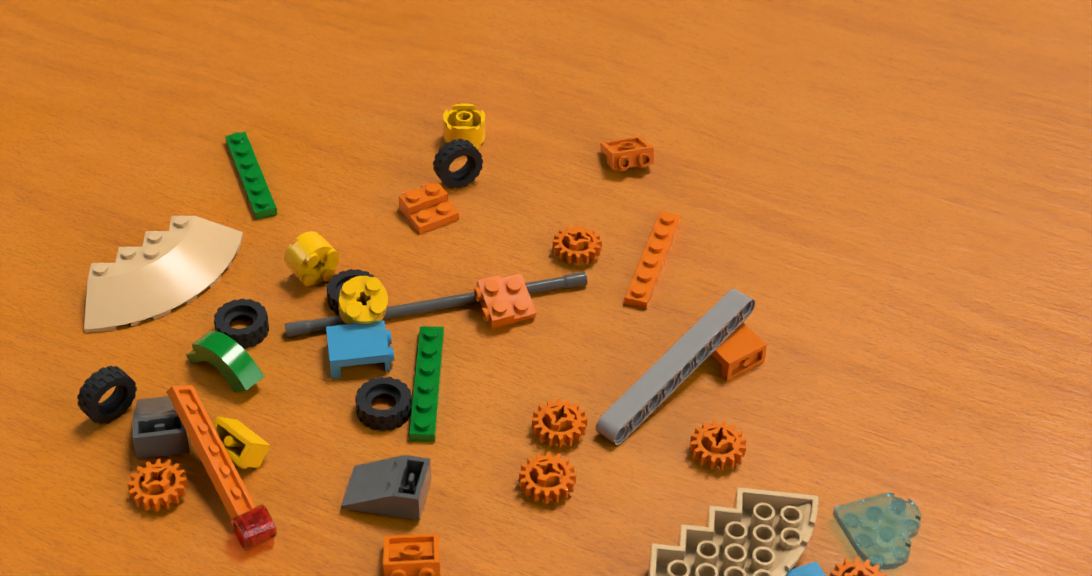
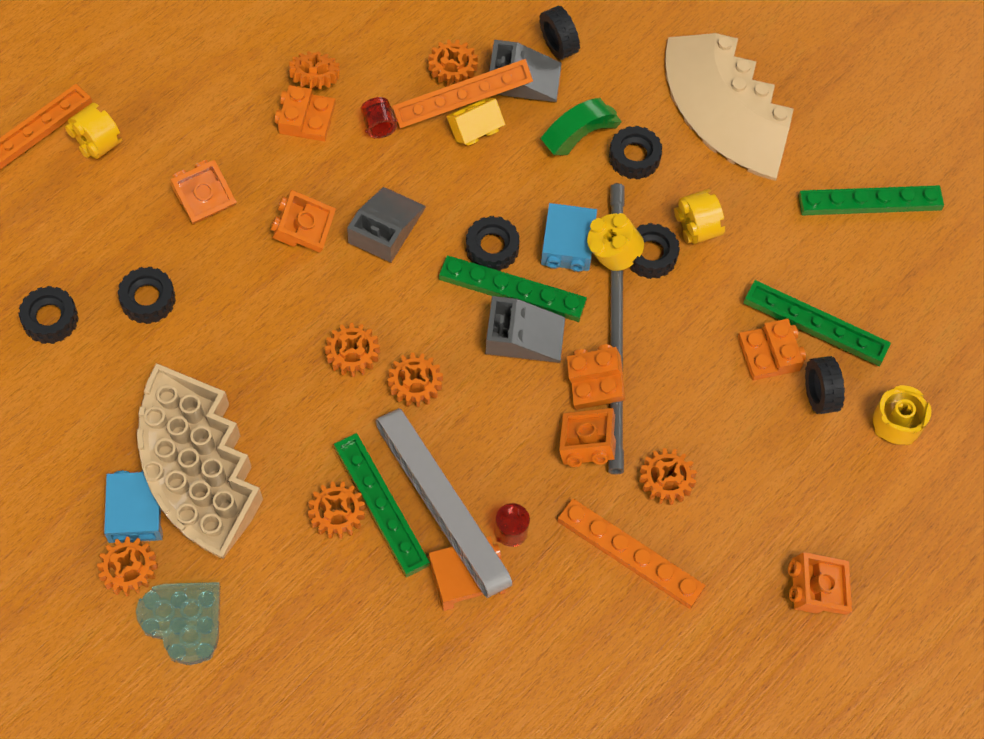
camera: 105 degrees right, 20 degrees up
none -> green plate [334,433,430,578]
none -> dark grey slope [486,296,565,363]
none -> clear red piece [494,503,530,547]
none -> orange plate [559,408,616,467]
none -> green plate [744,280,891,367]

